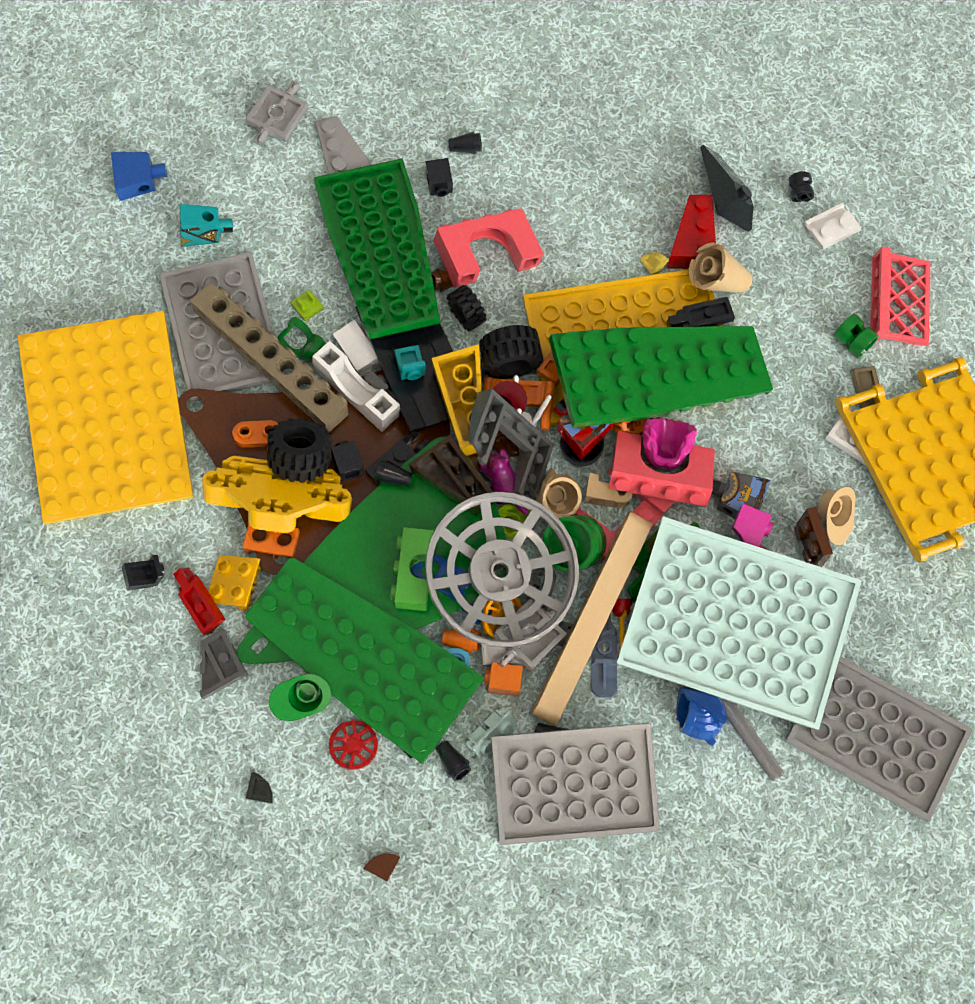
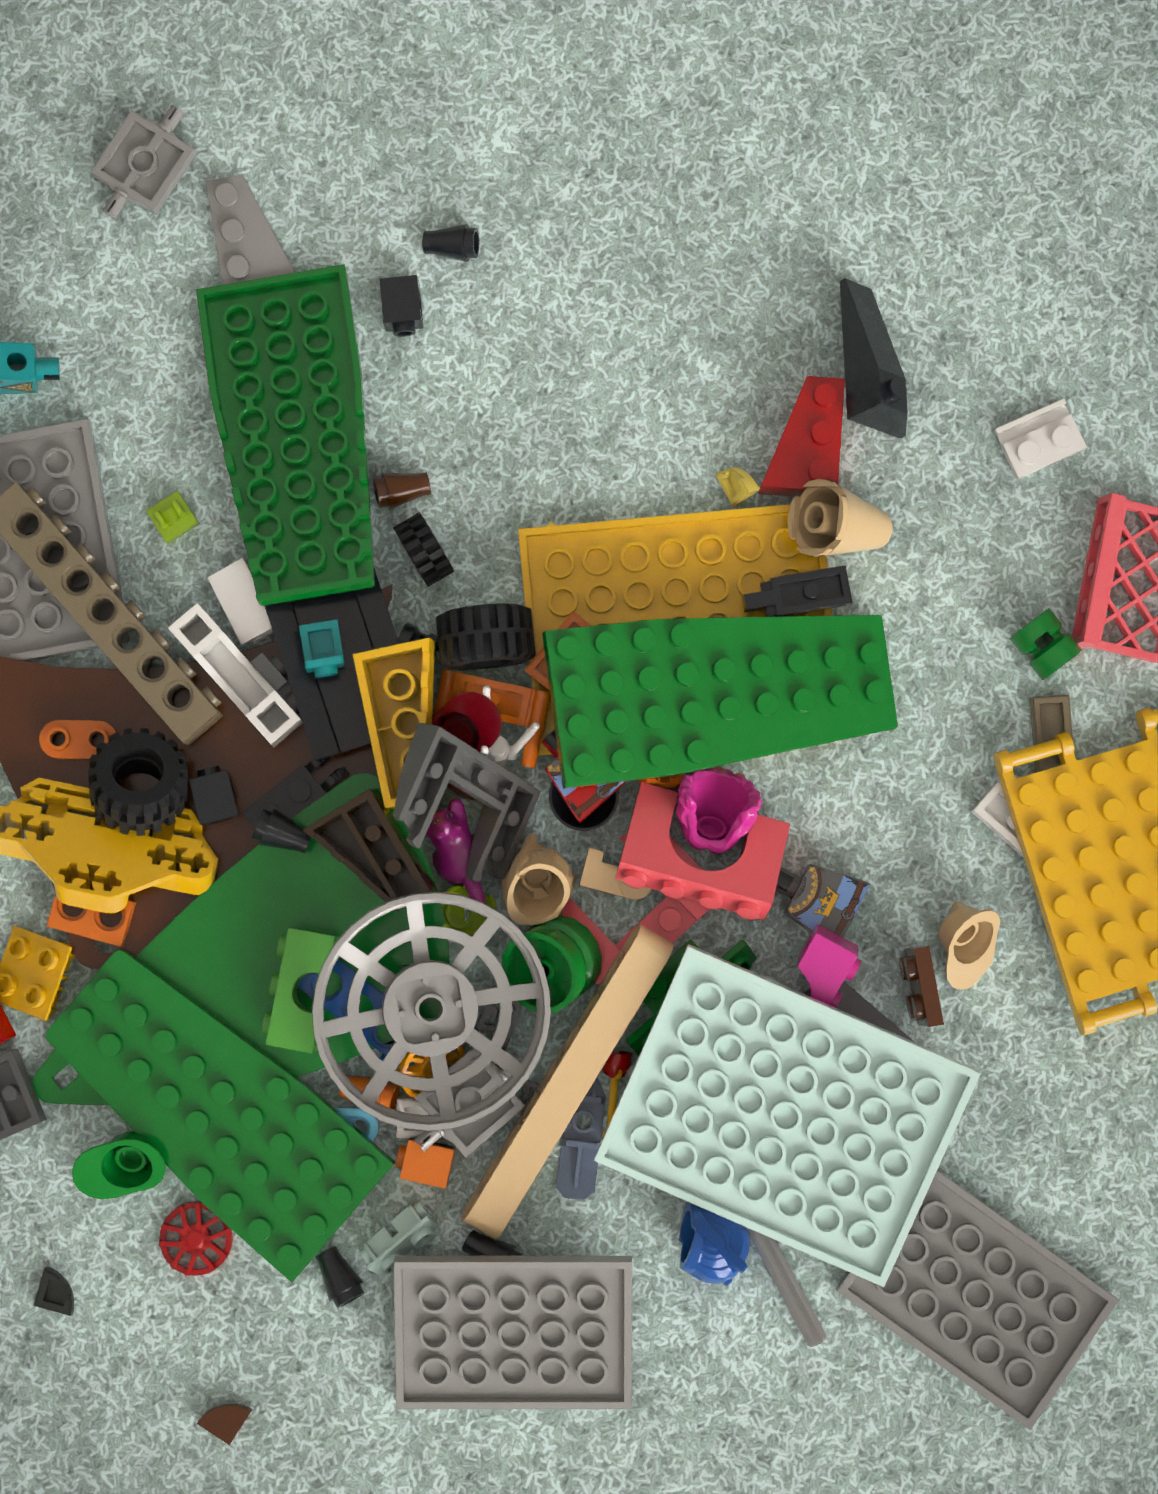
camera: 10 degrees right, 15 degrees up
green piece [277,317,326,362] -> none
coral arch [433,208,544,288] -> none
black wheel [789,171,815,202] -> none

